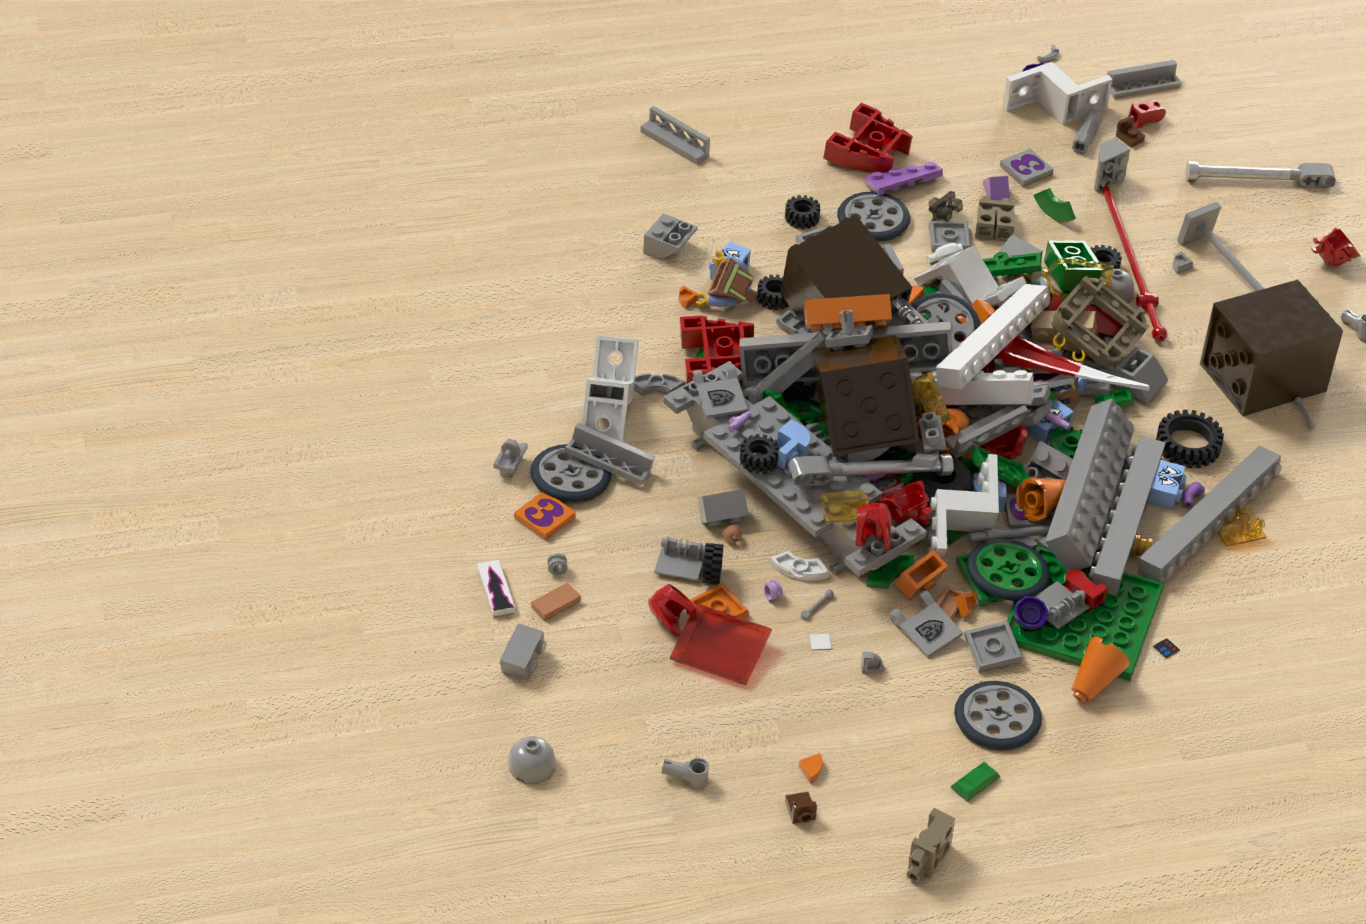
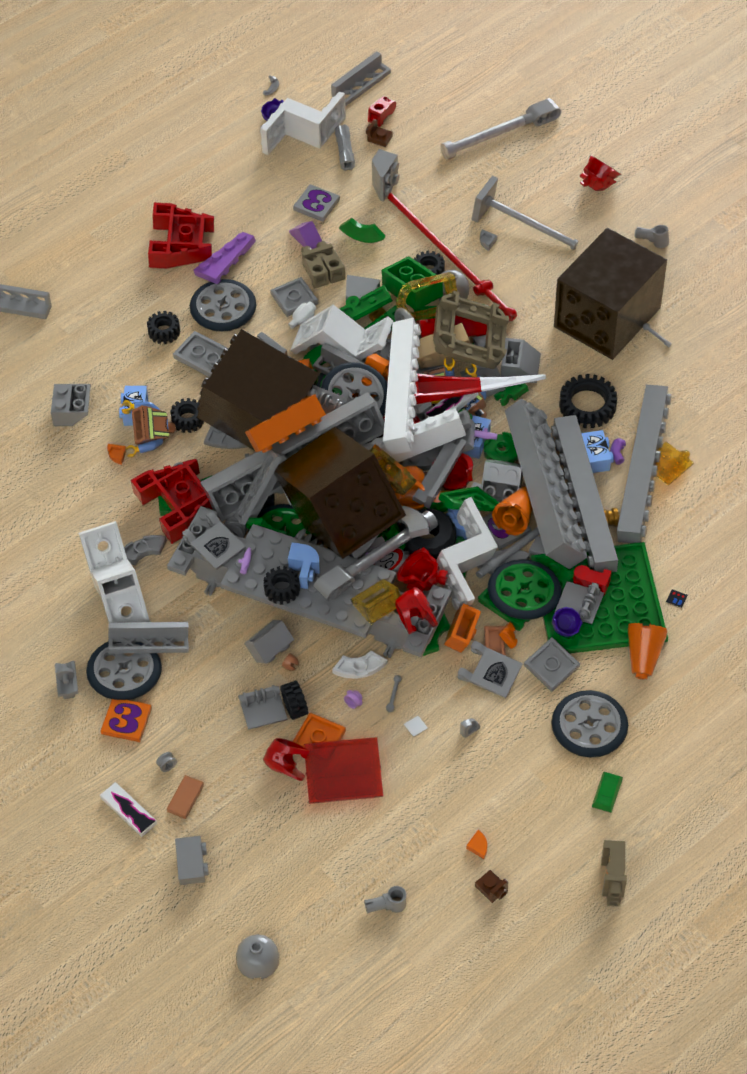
camera: 25 degrees left, 10 degrees up
light grey plate [825,310,874,350] -> none
light grey hips [919,412,946,453] -> none
clear smoke hips [928,191,963,222] -> none

